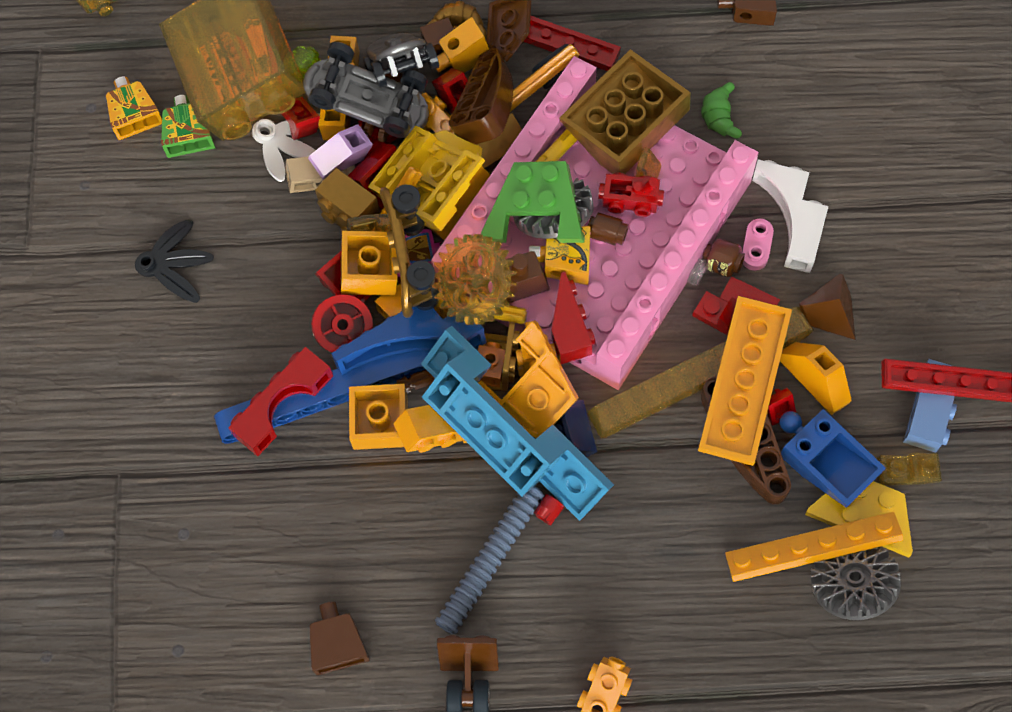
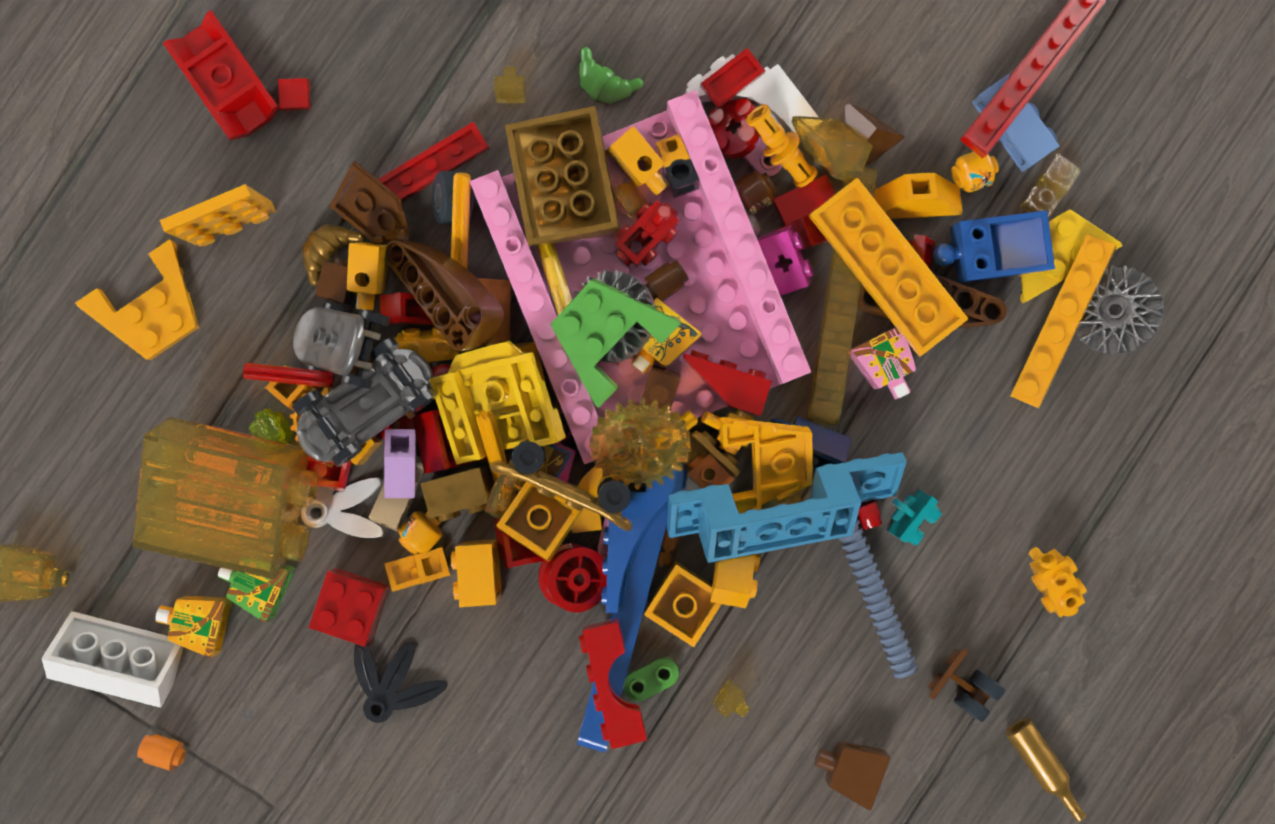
camera: 60 degrees left, 20 degrees up
none -> white slope [42,611,183,708]
none -> orange brick [137,734,186,771]
none -> red axle [243,363,334,388]
none -> red brick [308,567,390,647]
none -> light orange slope [384,547,450,592]
none -> light orange head [398,511,442,555]
none -> light orange brick [451,539,502,607]
none -> clear yellow tile [494,67,526,103]
none -> light orange torso [606,126,670,196]
none -> bright green plate [623,657,679,701]
none -> leg [656,134,699,198]
none -> red tile [700,47,766,109]
none -> red plate [708,98,761,159]
none -> clear yellow tile [712,679,750,718]
none -> light orange piece [746,104,817,188]
none -> dark pink brick [757,226,813,296]
none -> clear yellow slope [791,116,873,180]
none -> torso [847,327,916,400]
none -> teal hips [886,489,942,546]
none -> light orange head [951,152,999,192]

